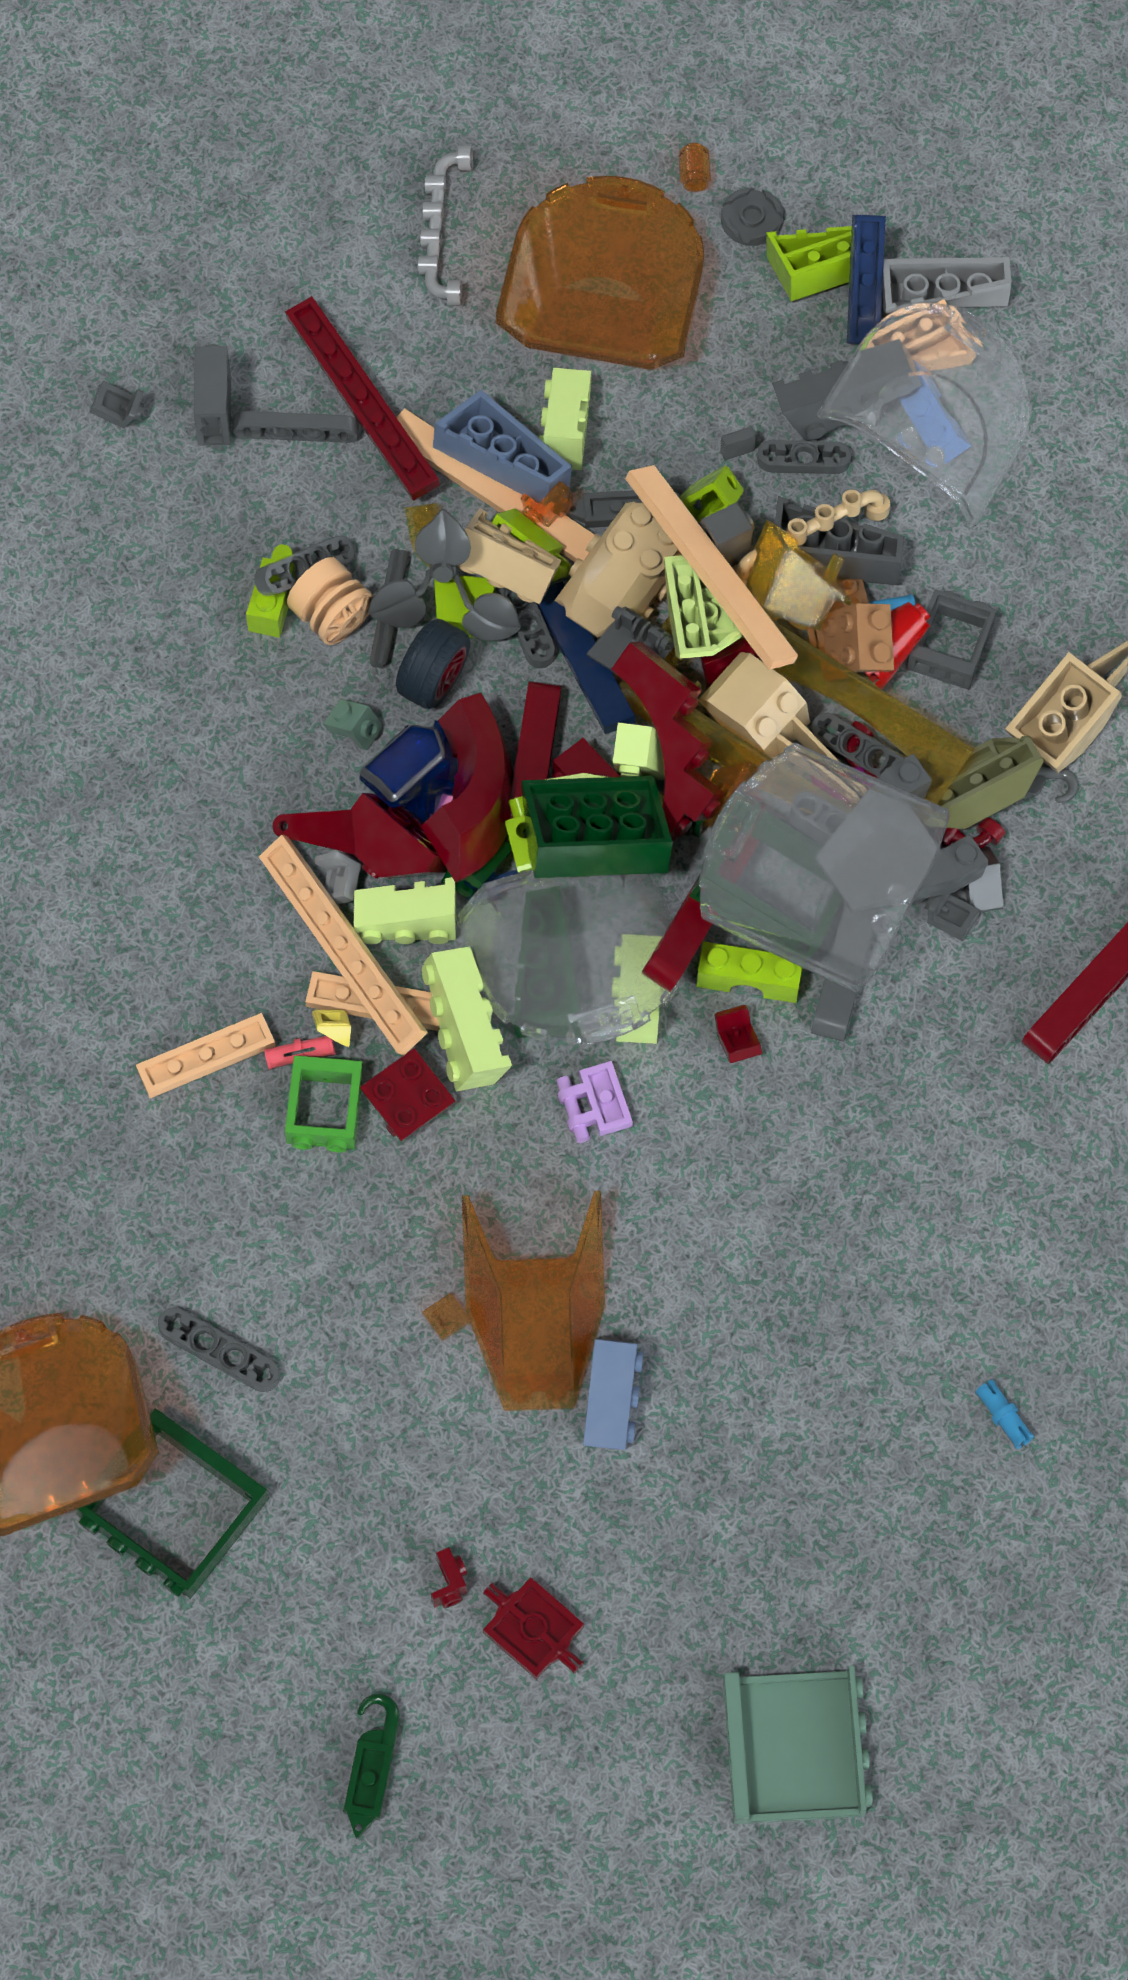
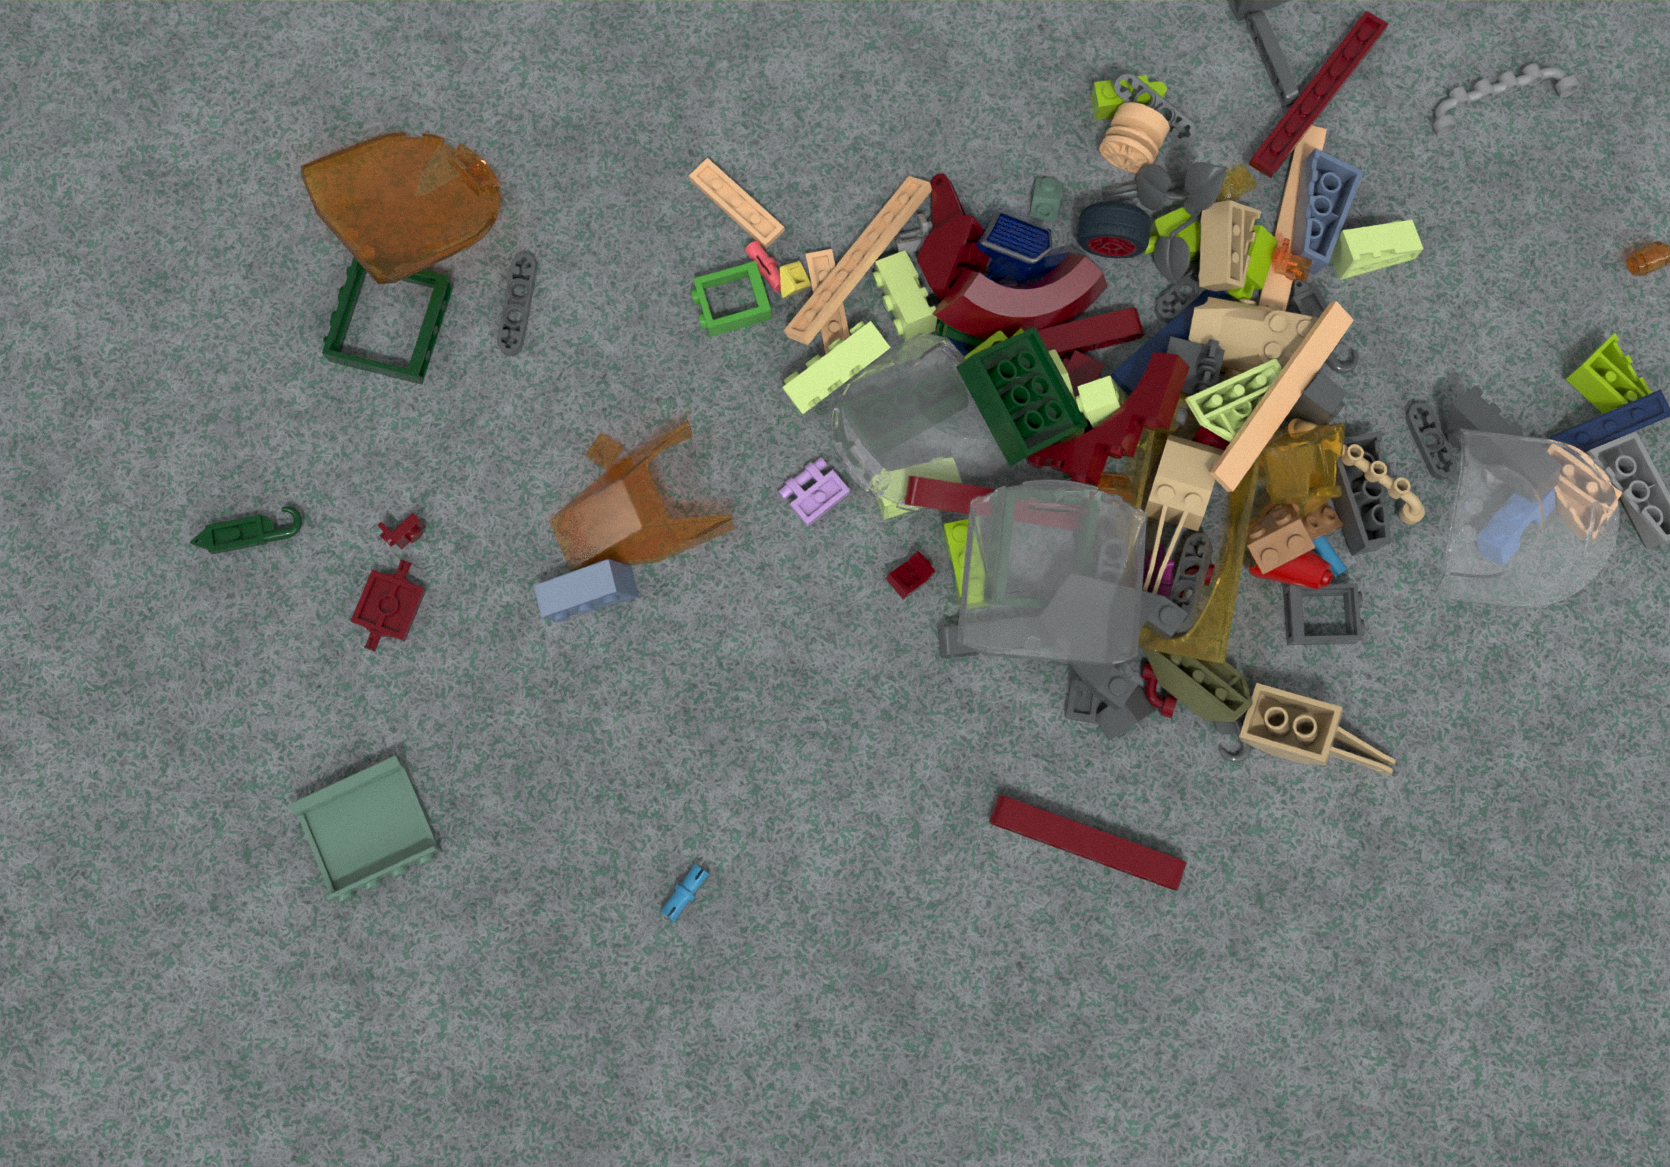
camera: 70 degrees right, 10 degrees up
dark red hinge [360,1048,456,1141] -> none
clear orange windscreen [496,176,704,370] -> none
lime torso [679,465,744,523] -> none
dark grey tile [720,427,756,461] -> none
dark grey tile [721,188,783,246] -> none

